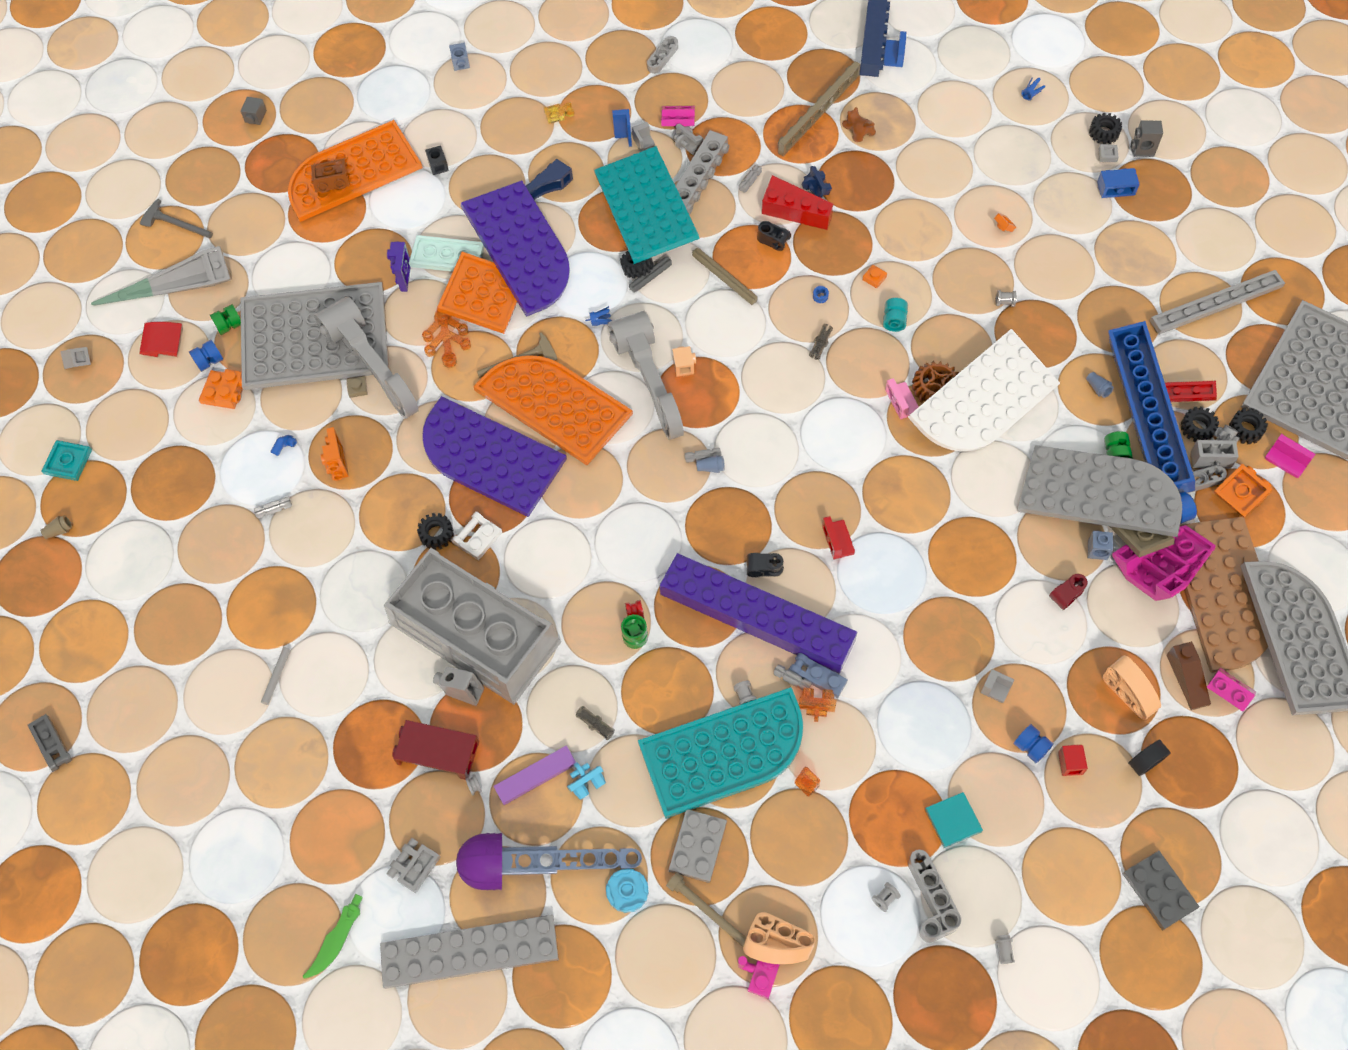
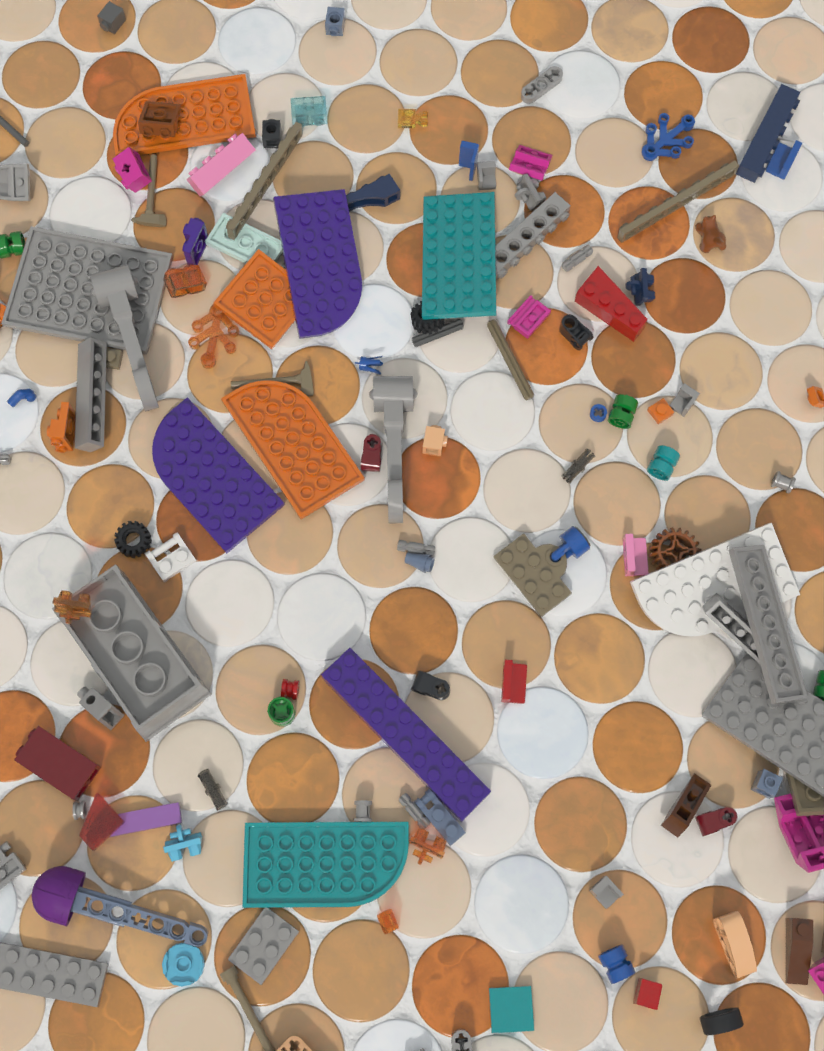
camera: 15 degrees right, 10 degrees up
none -> clear orange hips [52,590,92,624]
none -> light grey brick [75,337,107,453]
none -> clear red wing [79,793,125,851]
none -> dark pink brick [113,147,152,193]
none -> dark tan piece [131,154,166,227]
none -> clear orange brick [163,264,207,298]
none -> bright pink brick [186,133,256,196]
none -> dark tan plate [226,122,302,240]
none -> clear light blue brick [290,96,328,127]
none -> dark red piece [361,434,381,472]
none -> dark tan plate [493,526,591,618]
none -> dark pink plate [507,295,551,339]
none -> green wheel [608,394,639,429]
none -> blue plant [642,113,695,161]
none -> reddish brown slope [661,773,711,838]
none -> light grey panel [670,383,700,417]
none -> light grey brick [702,593,760,664]
none -> light grey plate [728,545,808,705]

